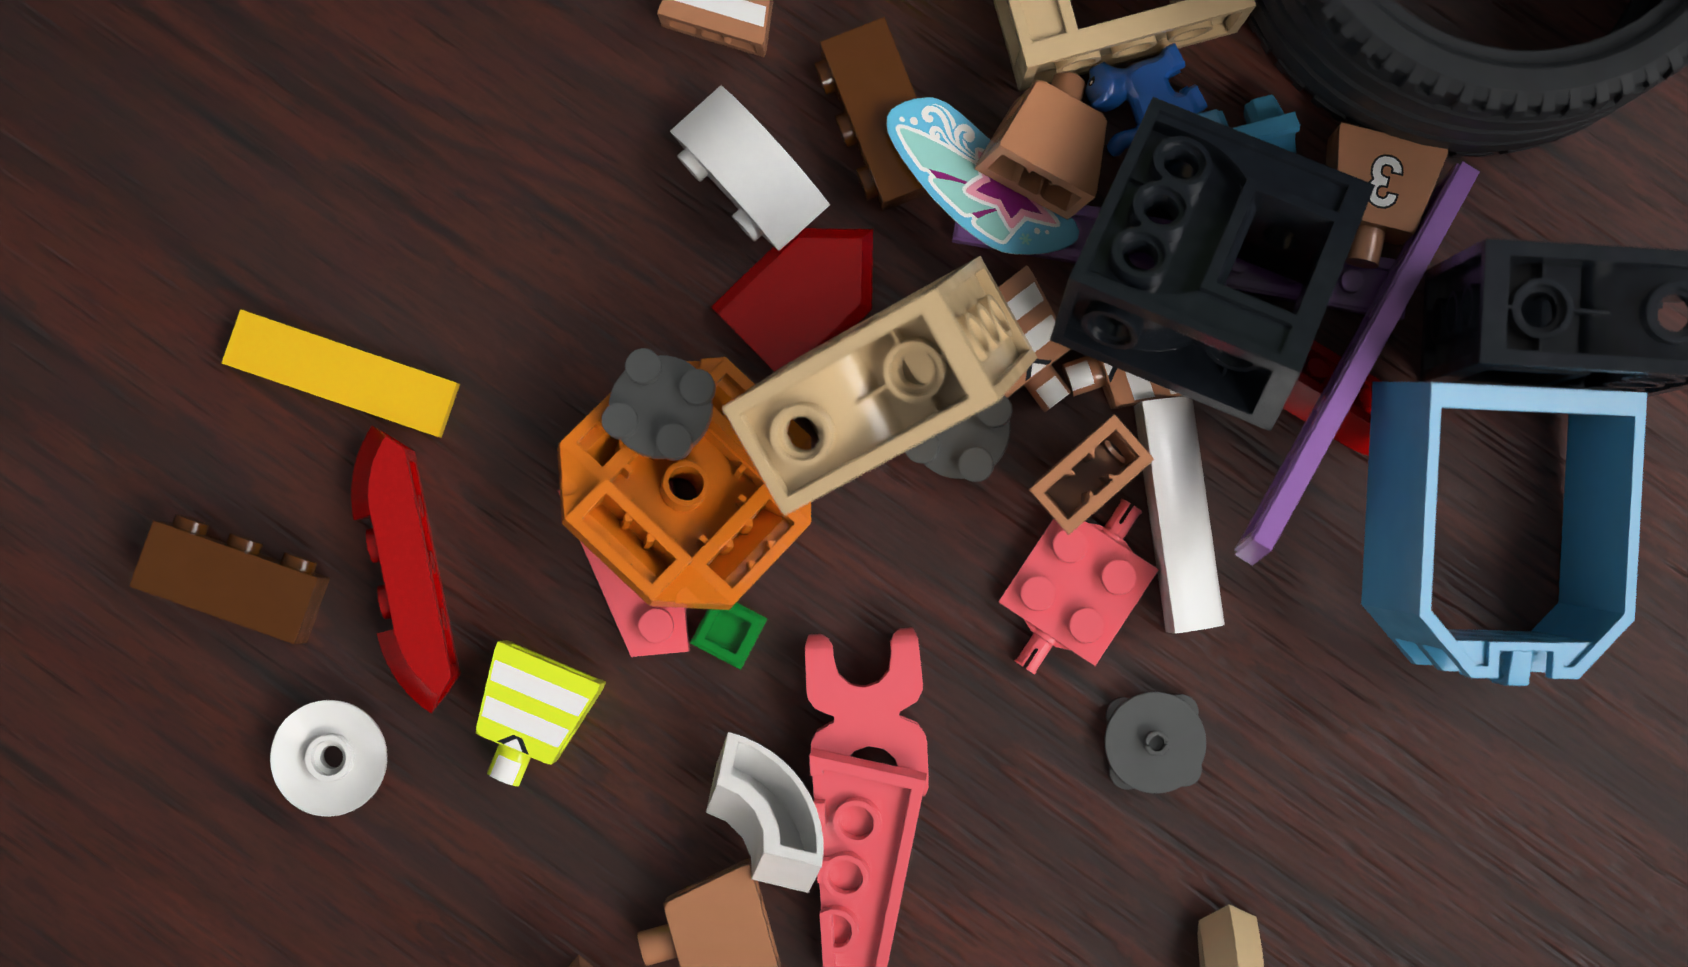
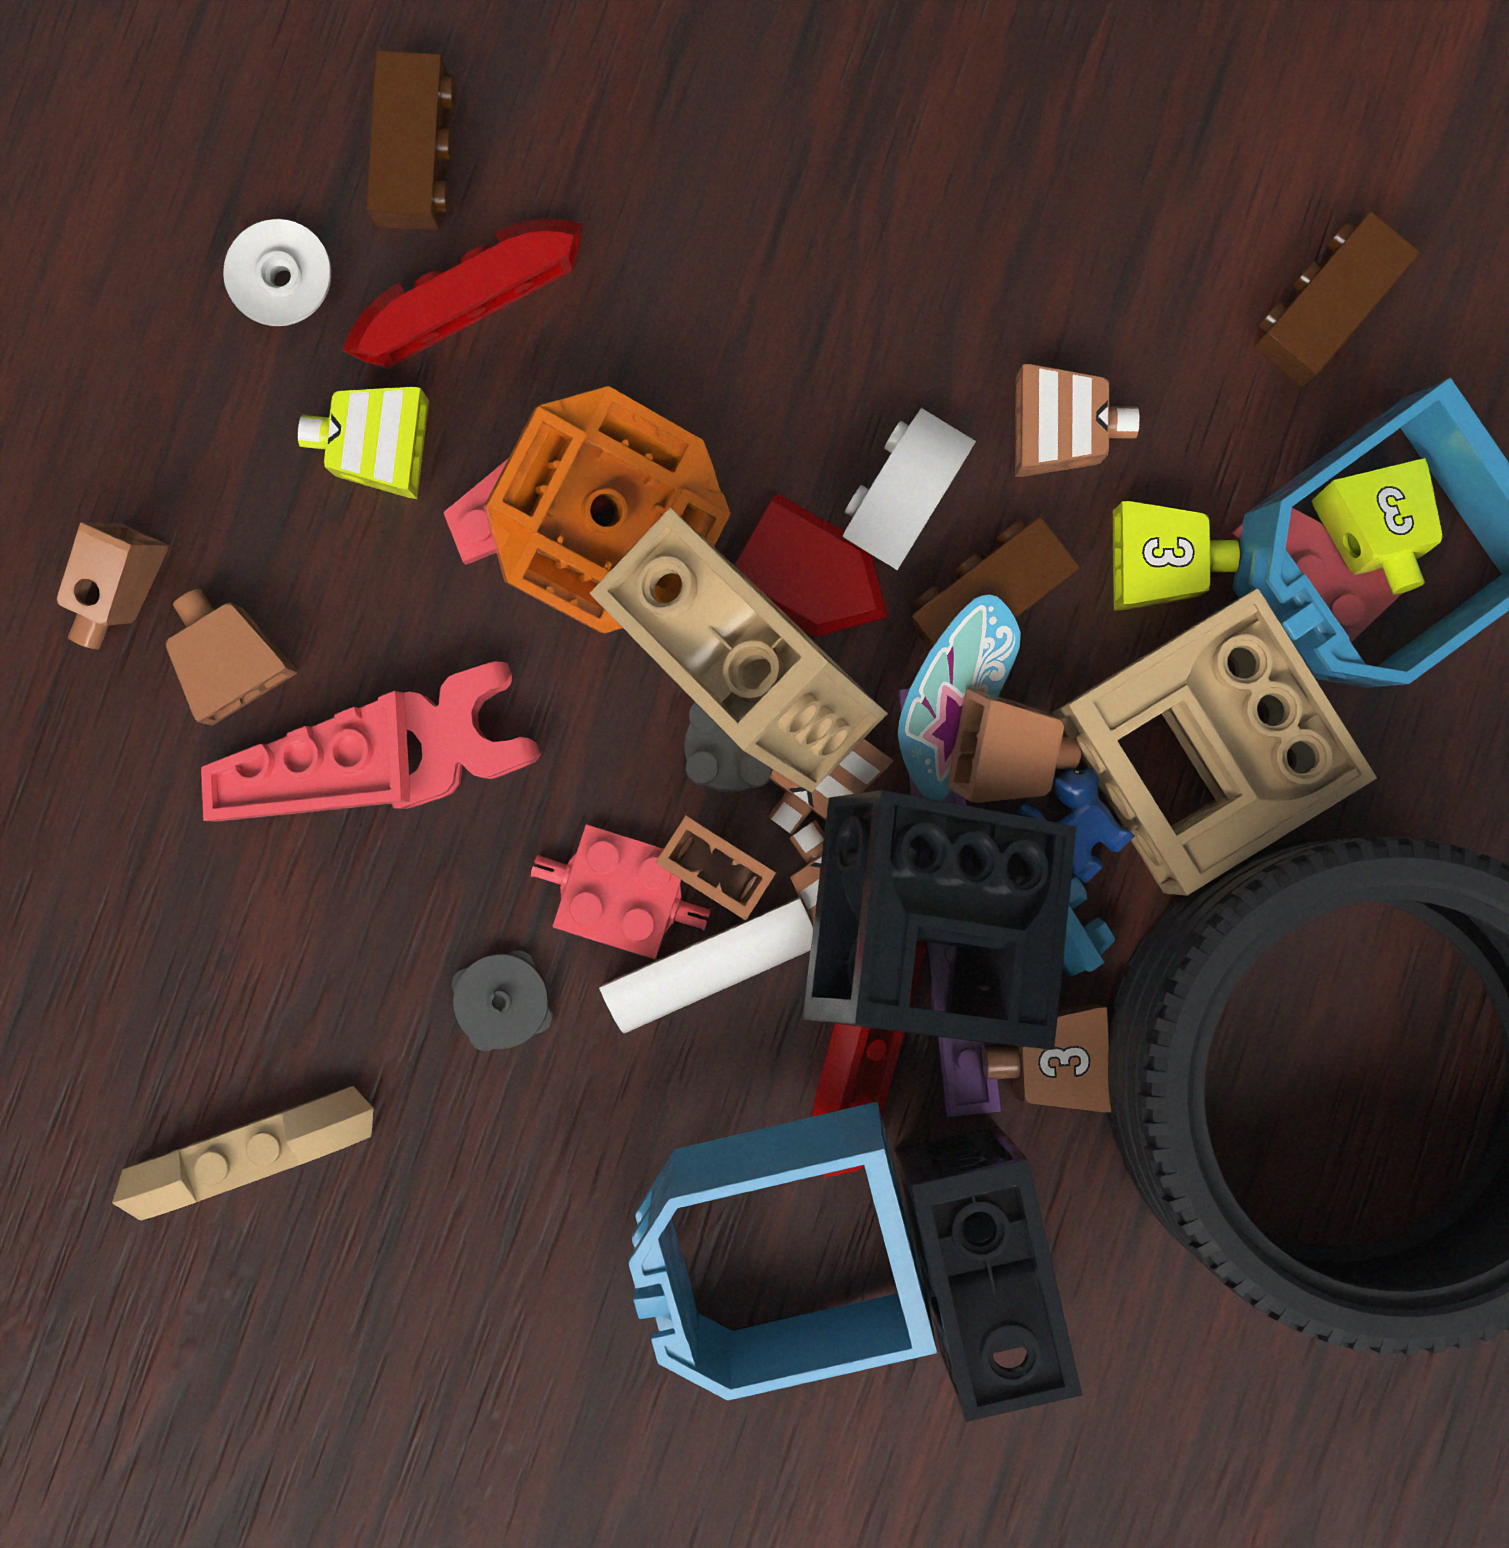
camera: 70 degrees right, 0 degrees up
yellow tile [222,309,460,438] -> none
dark grey piece [602,348,716,461] -> none
green tile [690,602,768,670] -> none
white brick [706,732,824,893] -> none
medium lavender tile [1234,161,1480,566] -> none

